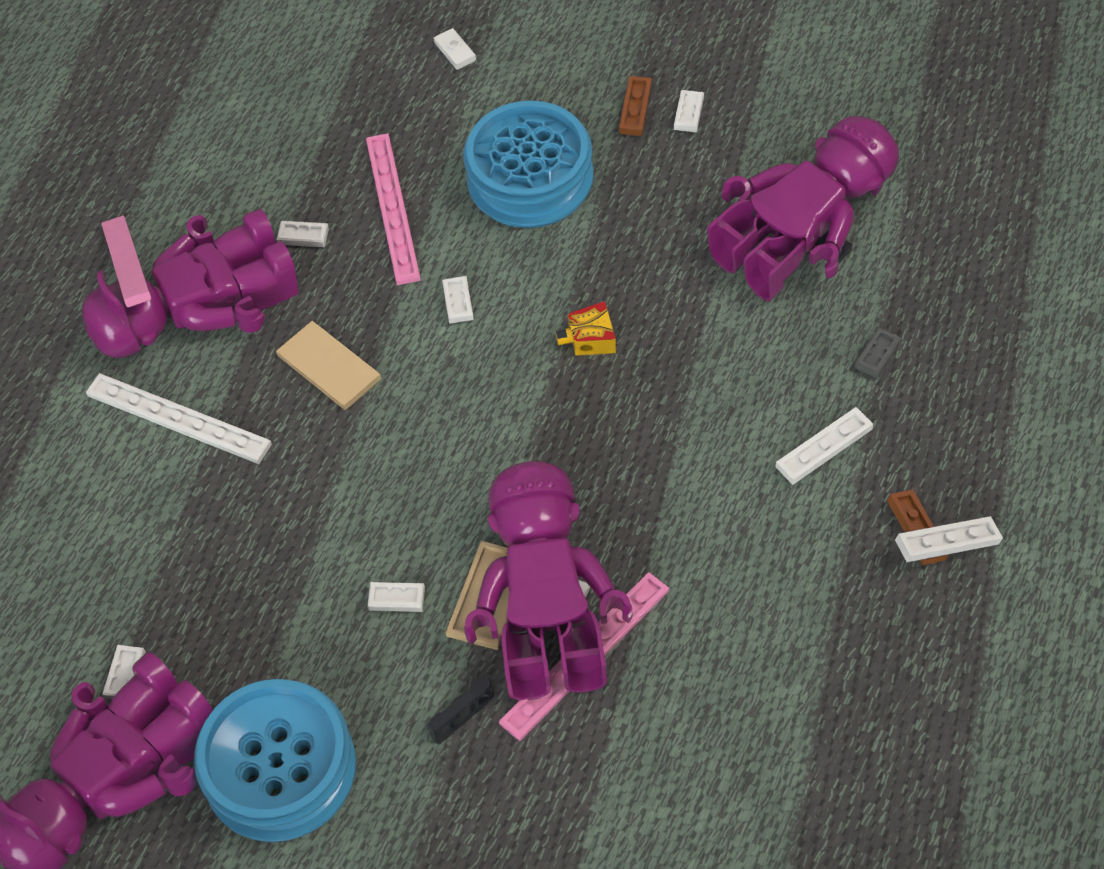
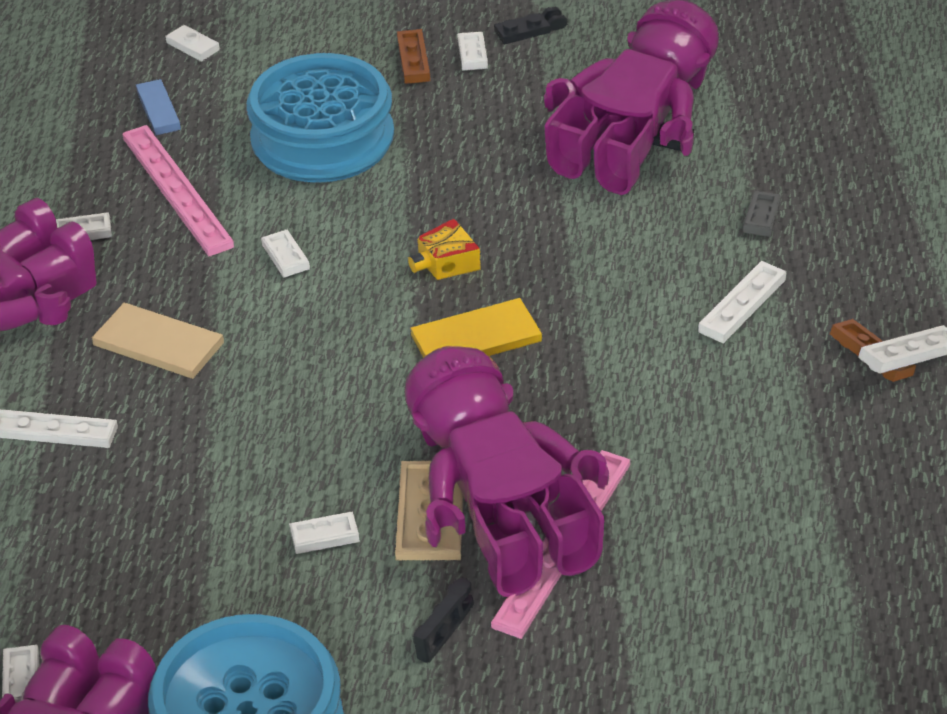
camera: 20 degrees left, 15 degrees down
none -> medium blue tile [136,79,181,135]
none -> yellow tile [411,298,542,358]
none -> black hinge [494,6,568,45]

